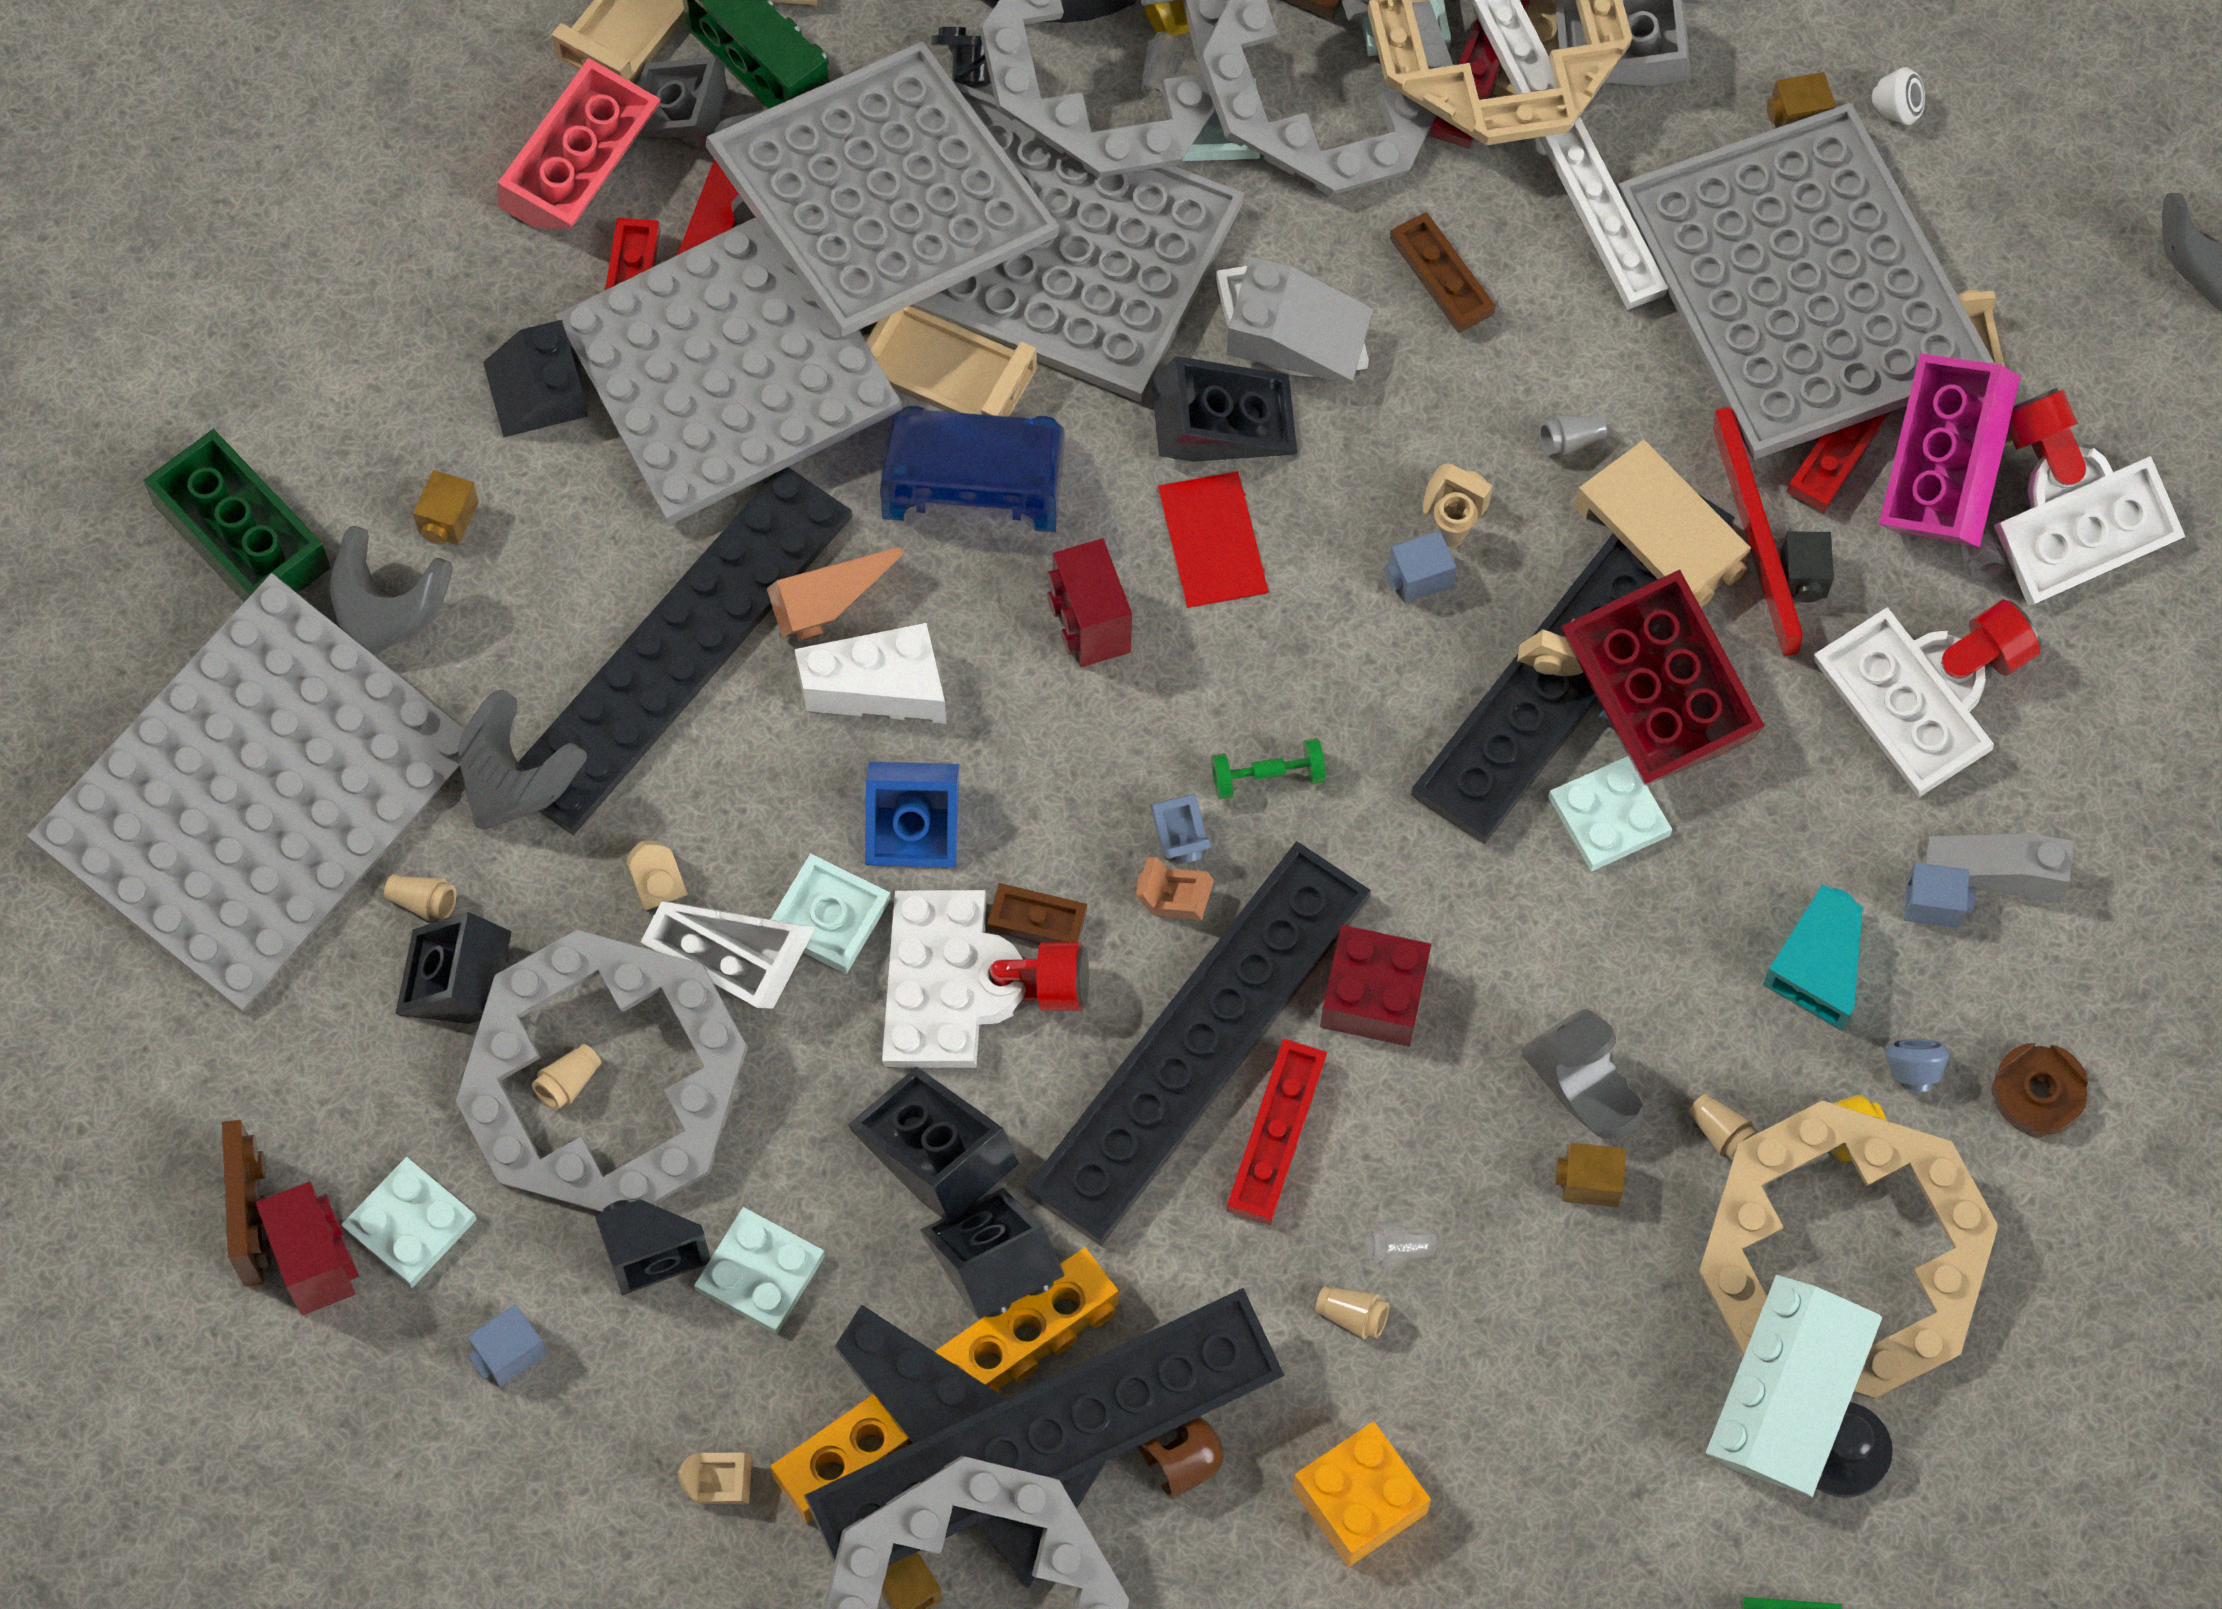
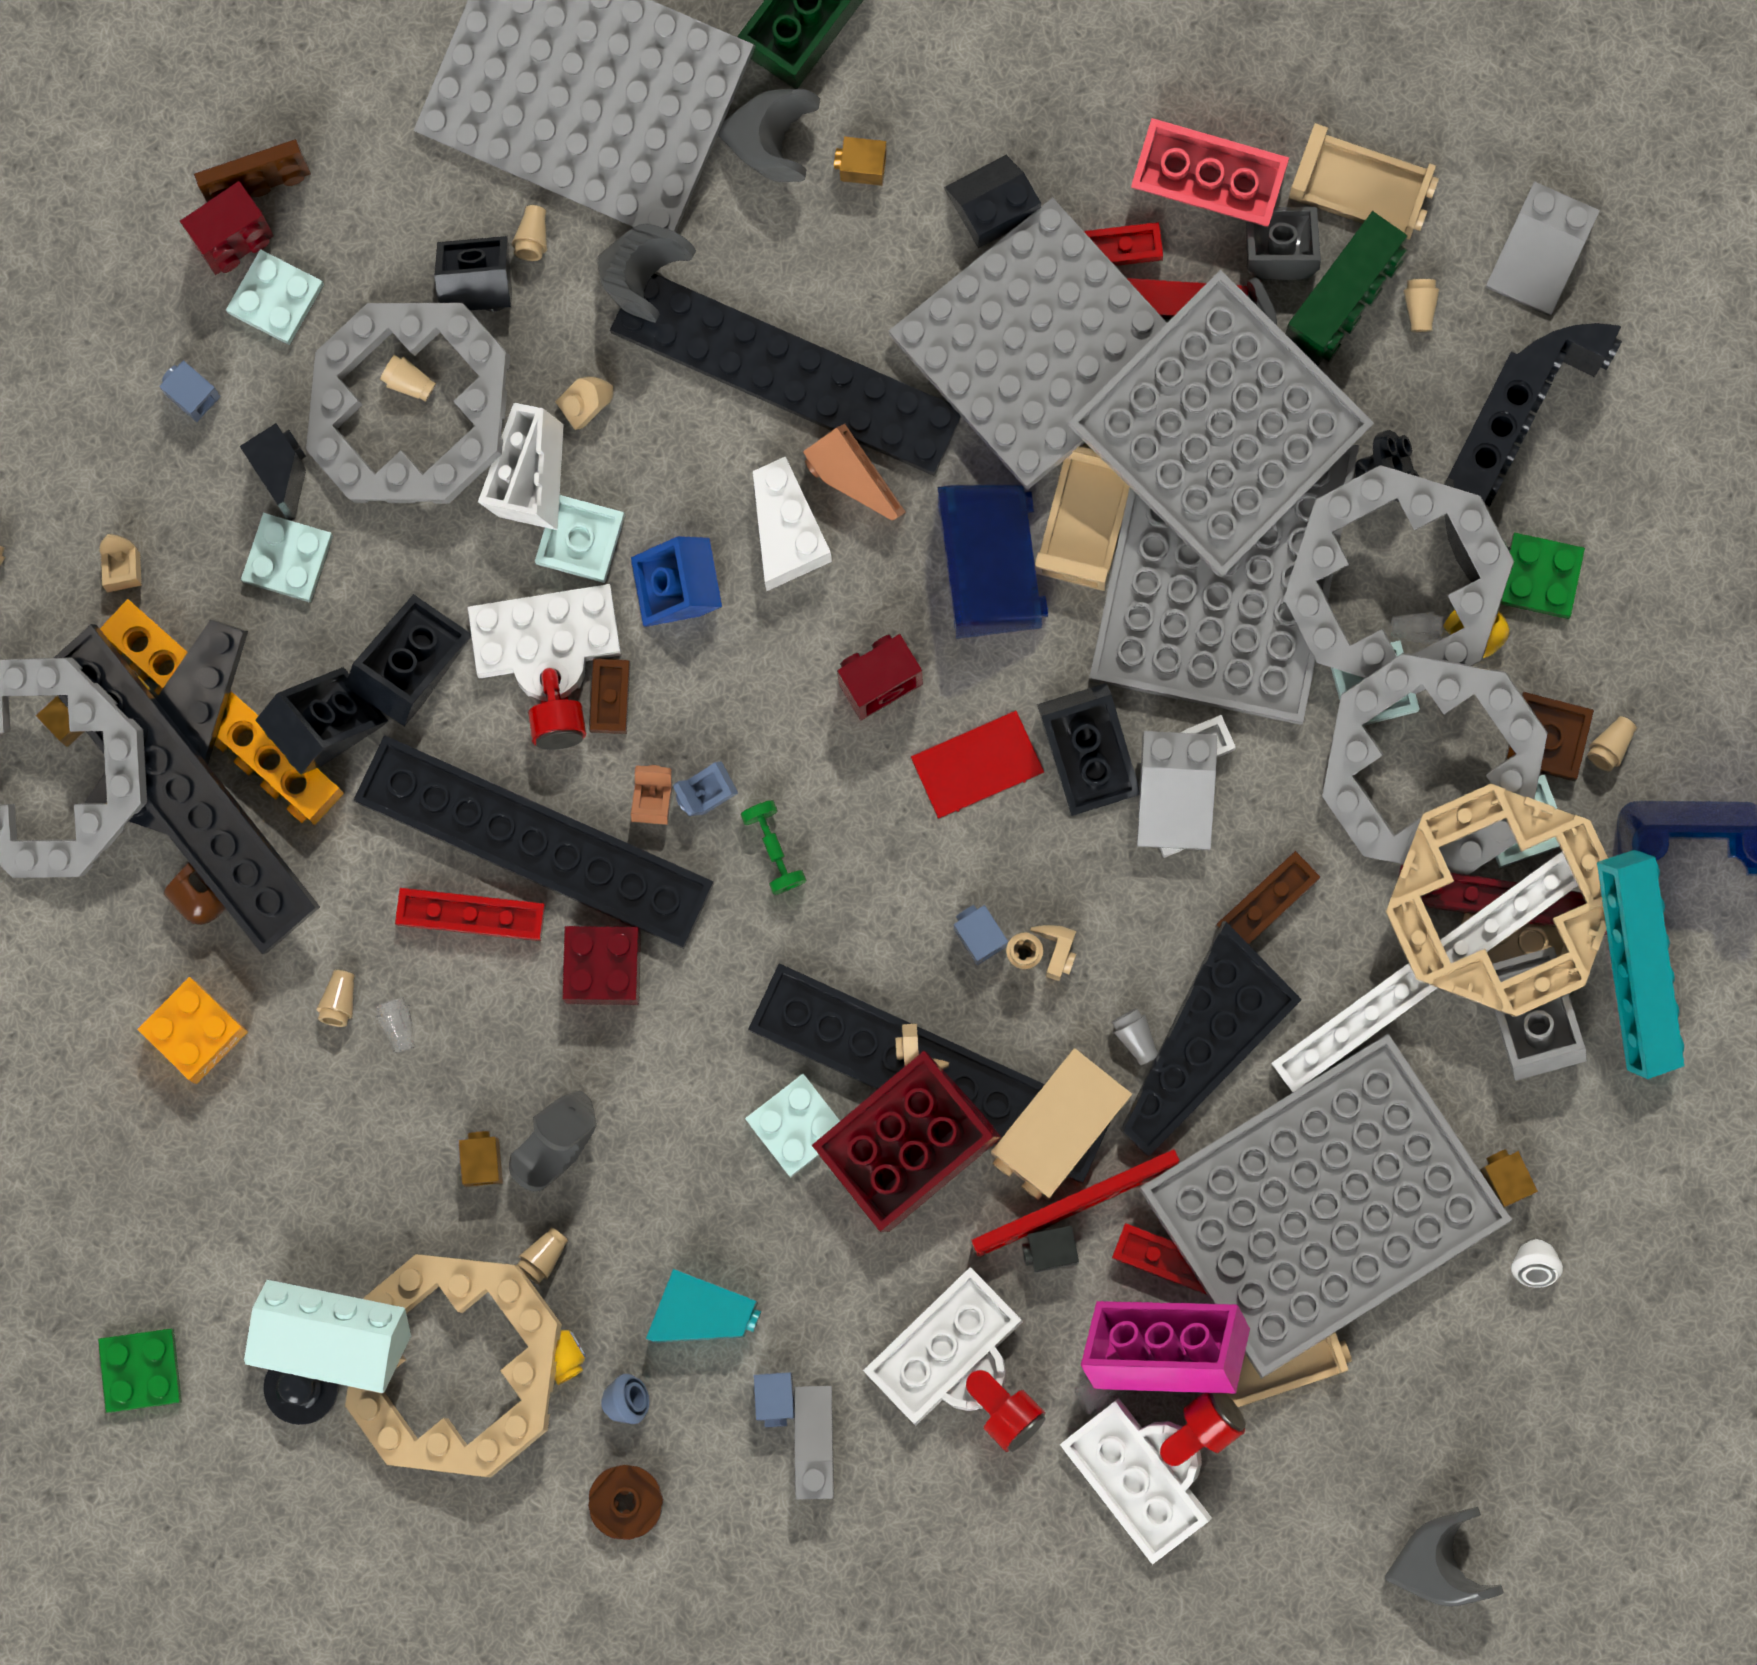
camera: 85 degrees right, 15 degrees up
none -> black wing [1120,921,1302,1157]

